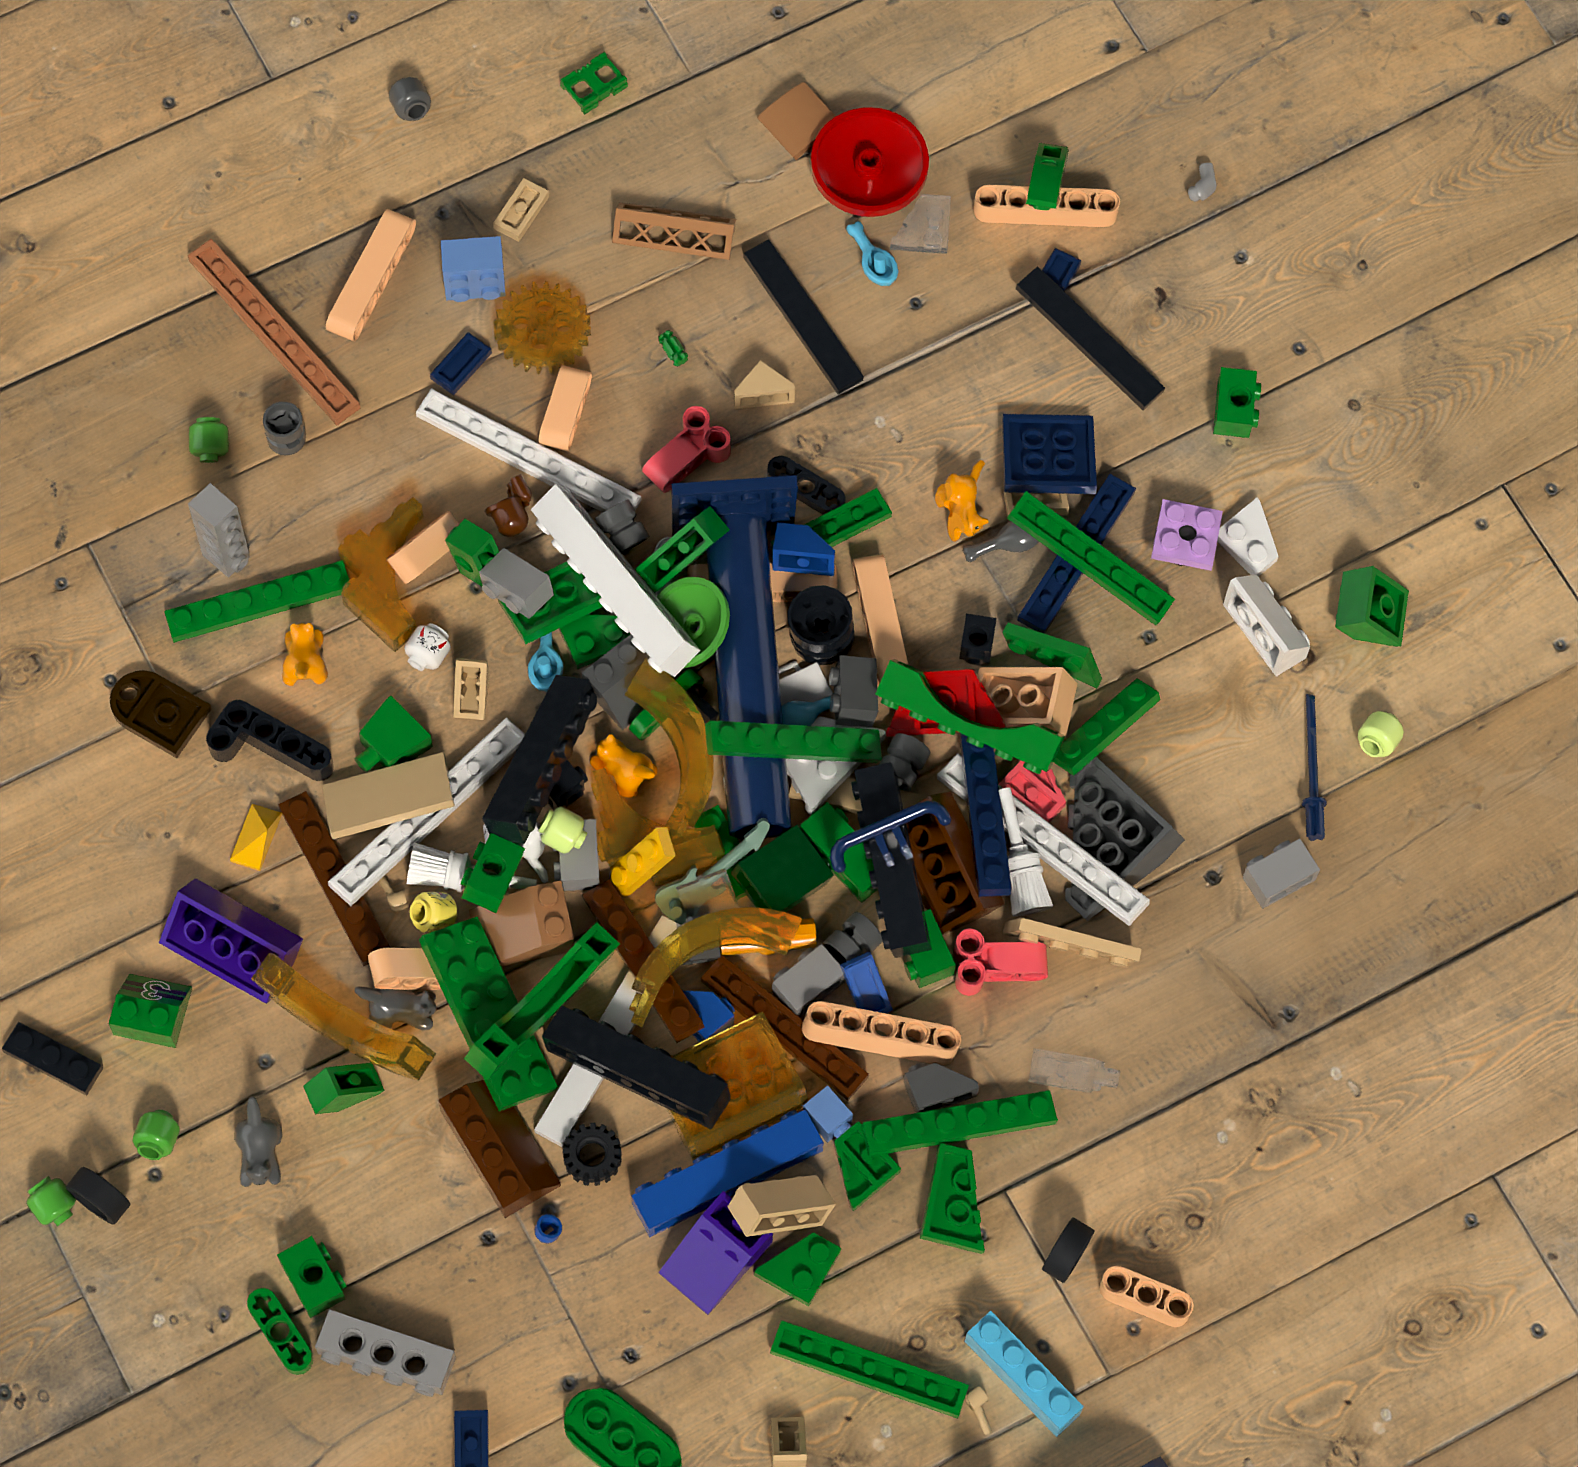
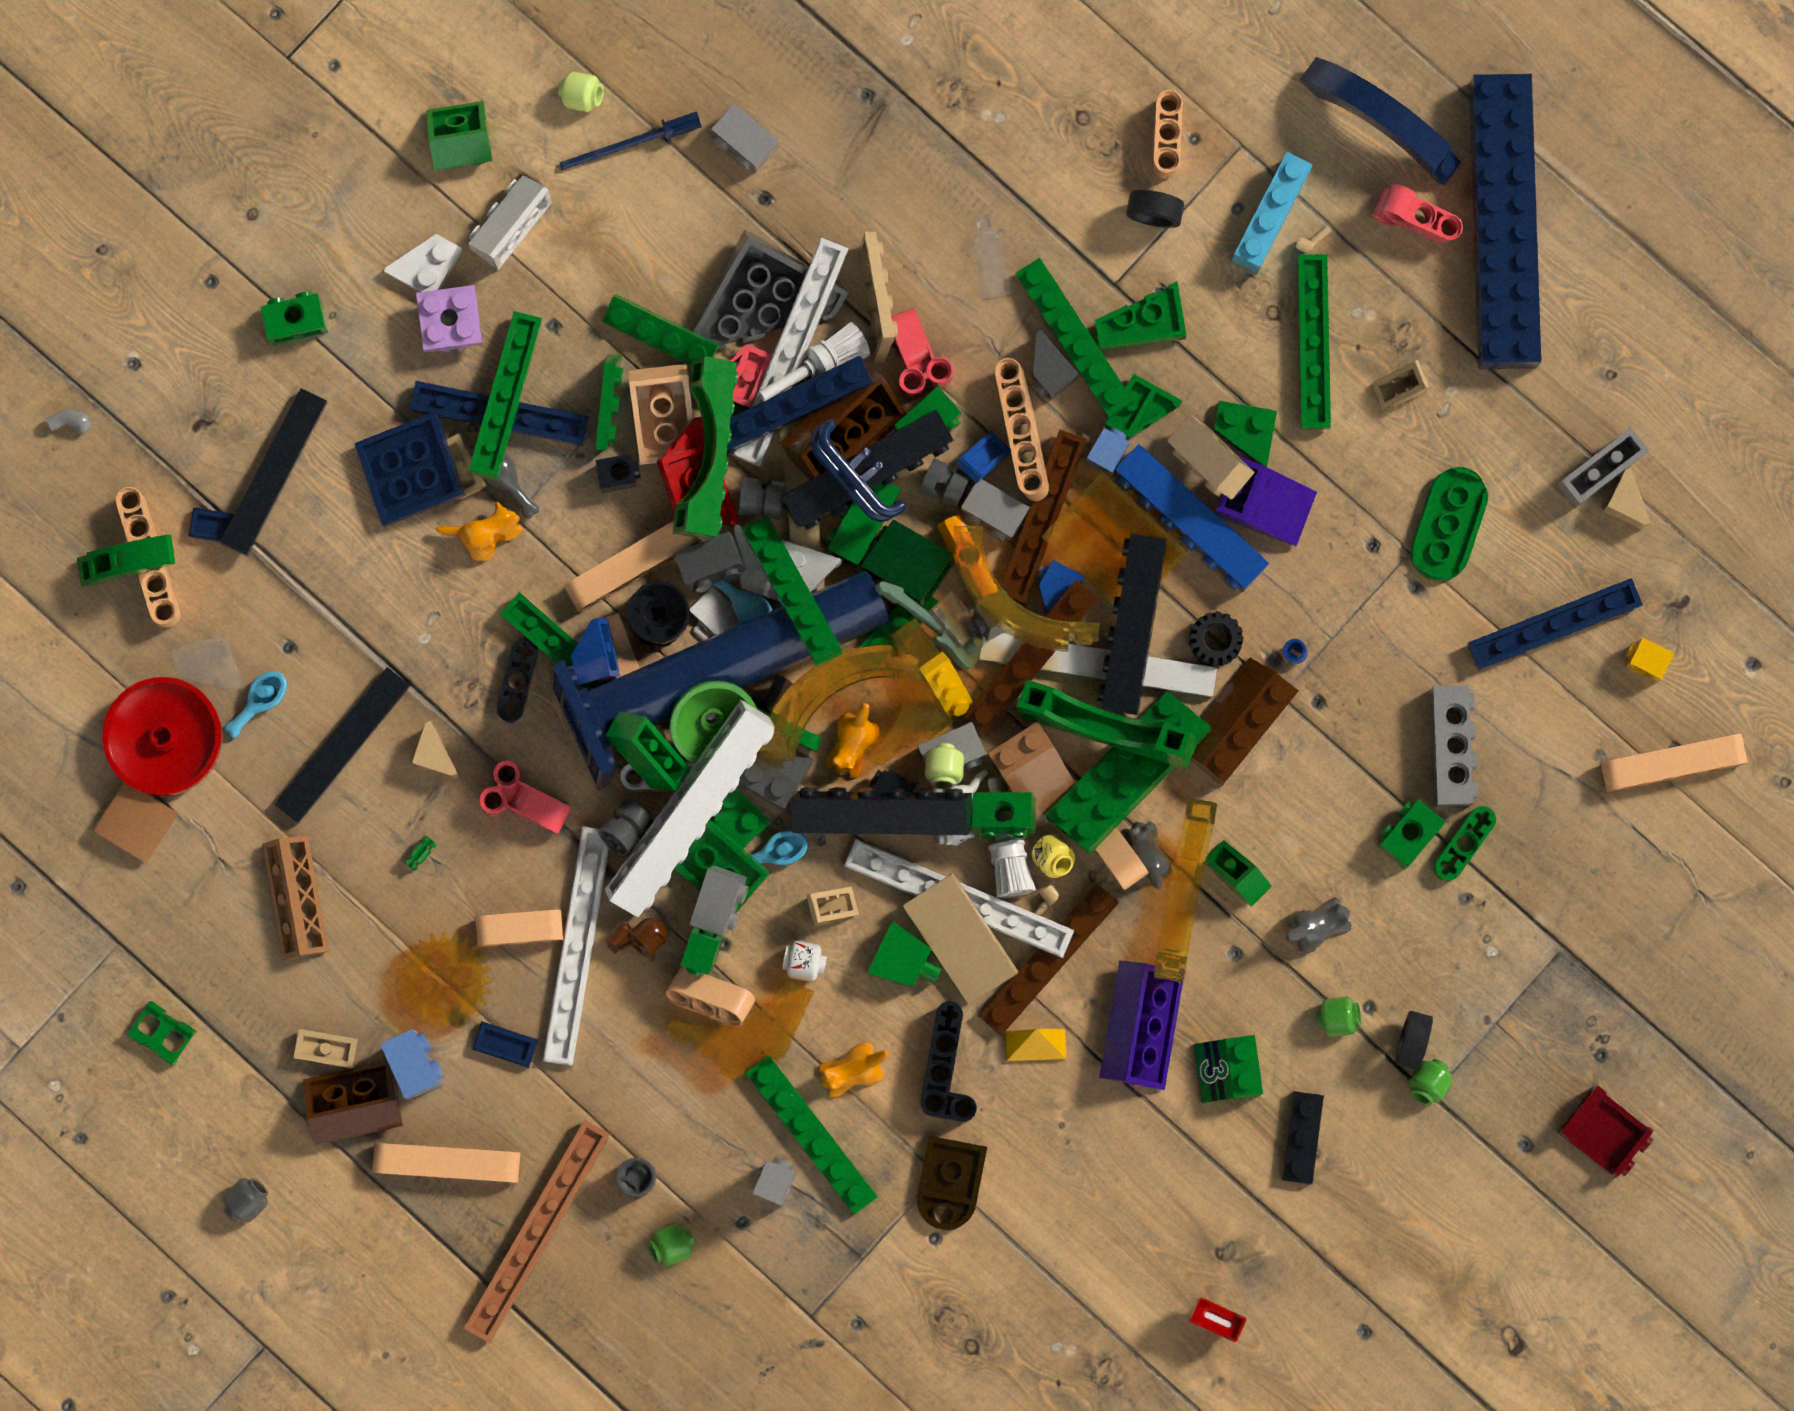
camera: 110 degrees left, 15 degrees up
none -> reddish brown slope [303,1061,403,1145]

